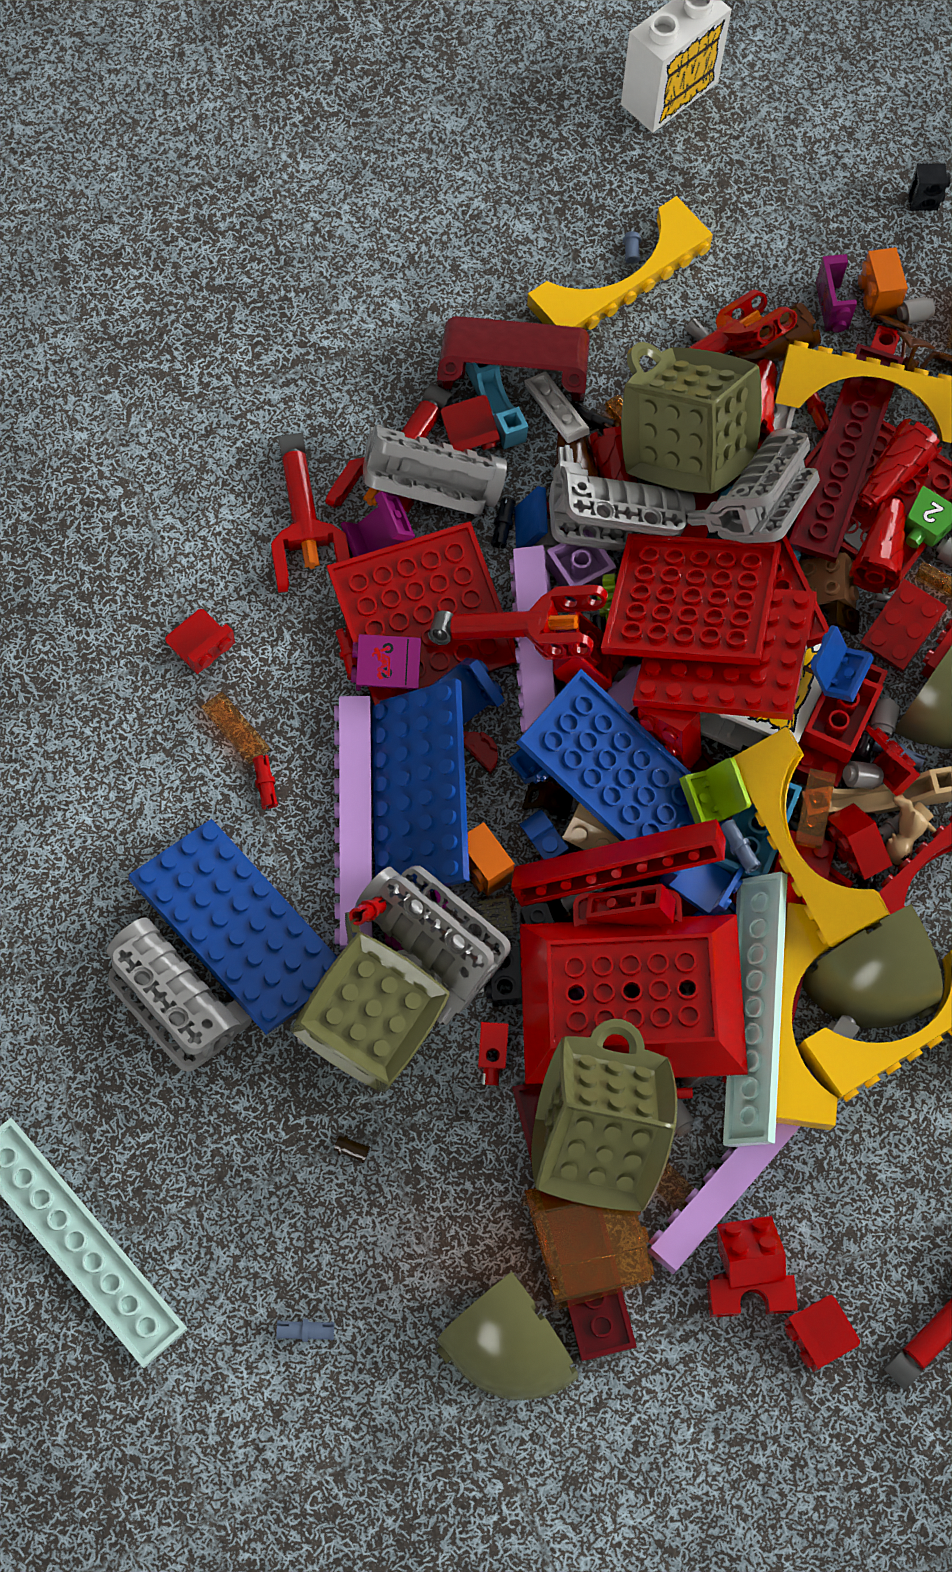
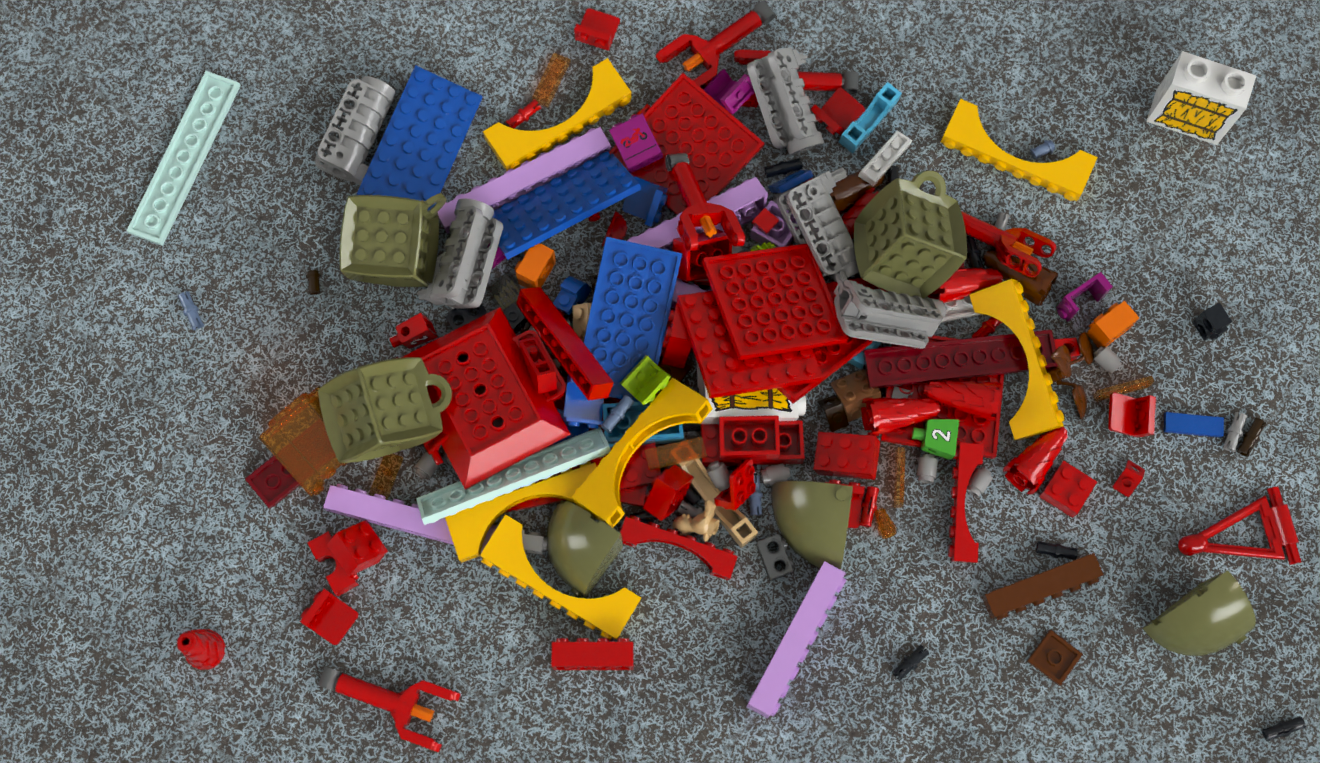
camera: 65 degrees right, 5 degrees up
red pin [349,896,387,926] -> none
olive brick [436,1272,579,1401] -> none
dark red windscreen [437,316,590,403] -> none
blue bracket [811,625,874,702] -> none
none -> red cone [177,629,226,670]
none -> yellow arch [483,58,632,171]
none -> red tile [752,208,779,235]

